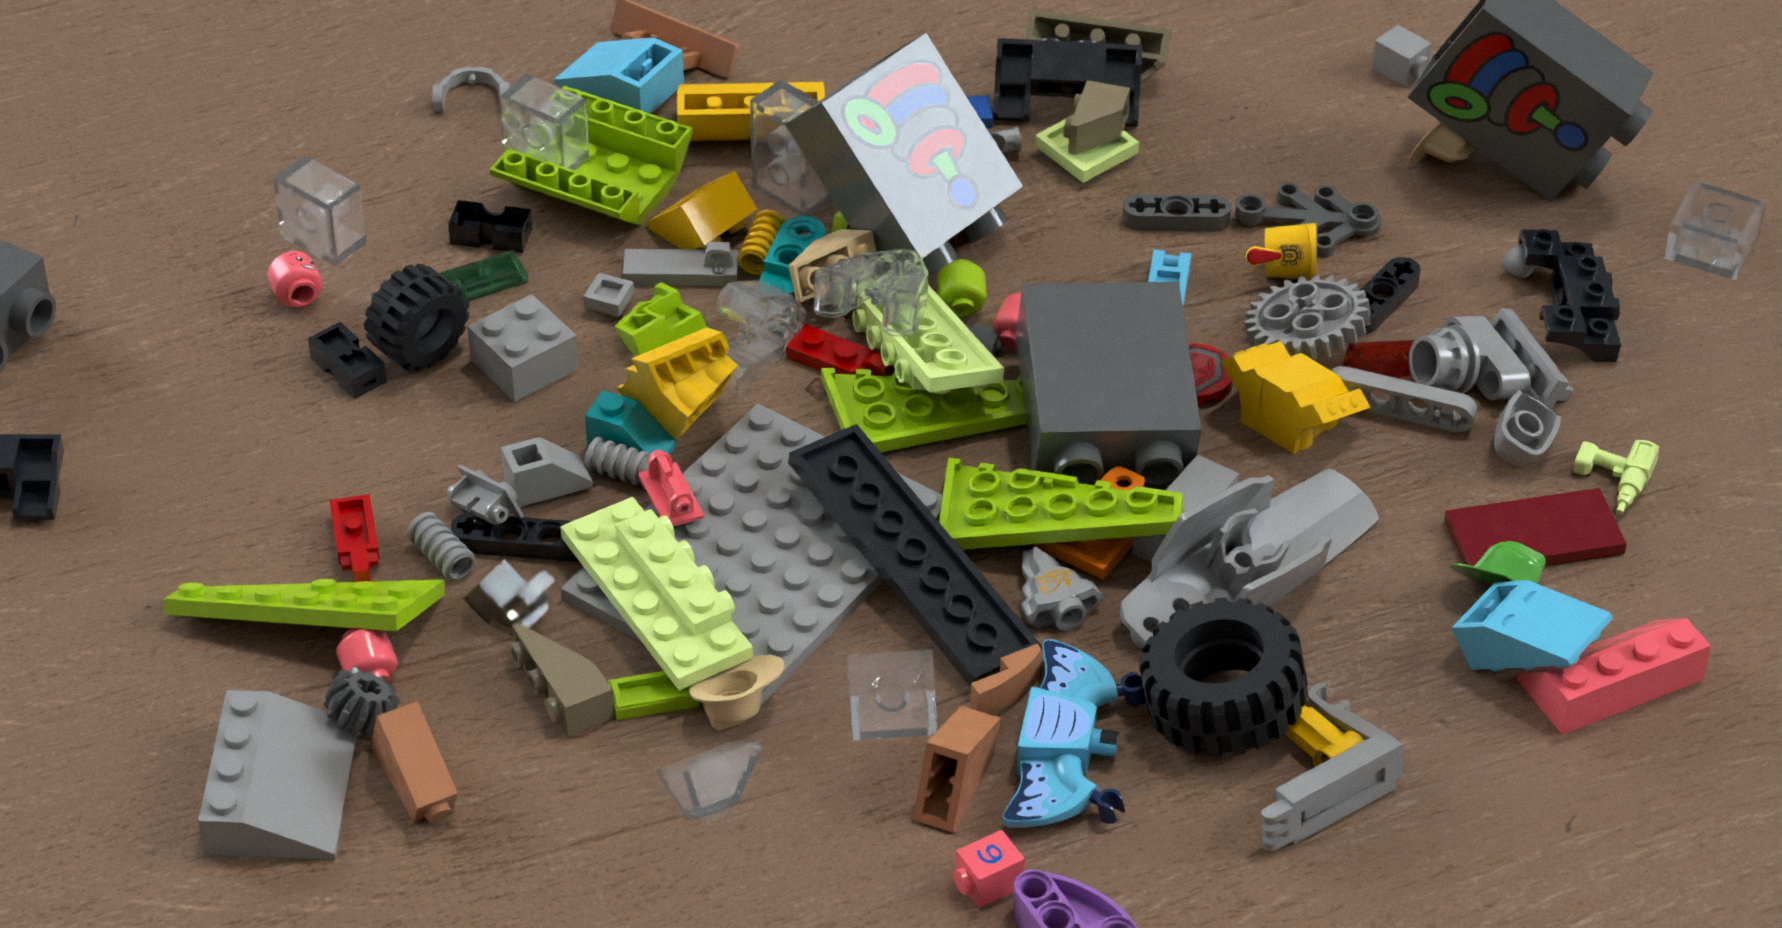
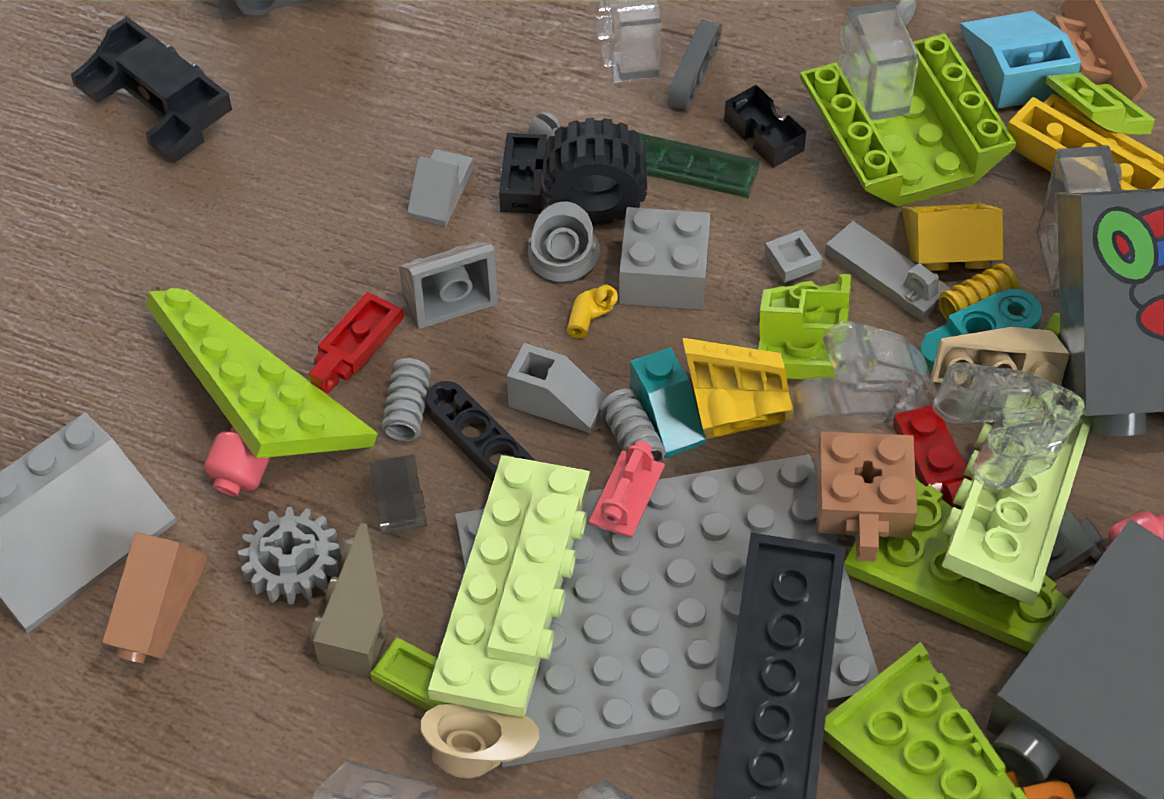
camera: 45 degrees right, 10 degrees up
coral head [267,251,323,308] -> none
dark grey gear [323,667,400,738] -> none
light grey hinge [447,464,524,524] -> none
lime head [937,259,986,318] -> none
none -> light grey gear [238,507,342,604]
none -> light grey slope [399,241,498,329]
none -> light grey slope [407,149,474,227]
none -> light grey piece [528,201,600,282]
none -> light grey hinge [529,112,561,139]
none -> yellow arm [566,285,618,339]
none -> dark grey beam [668,19,722,111]
none -> nougat hinge [815,431,917,562]
none -> lime slope [1045,73,1155,135]

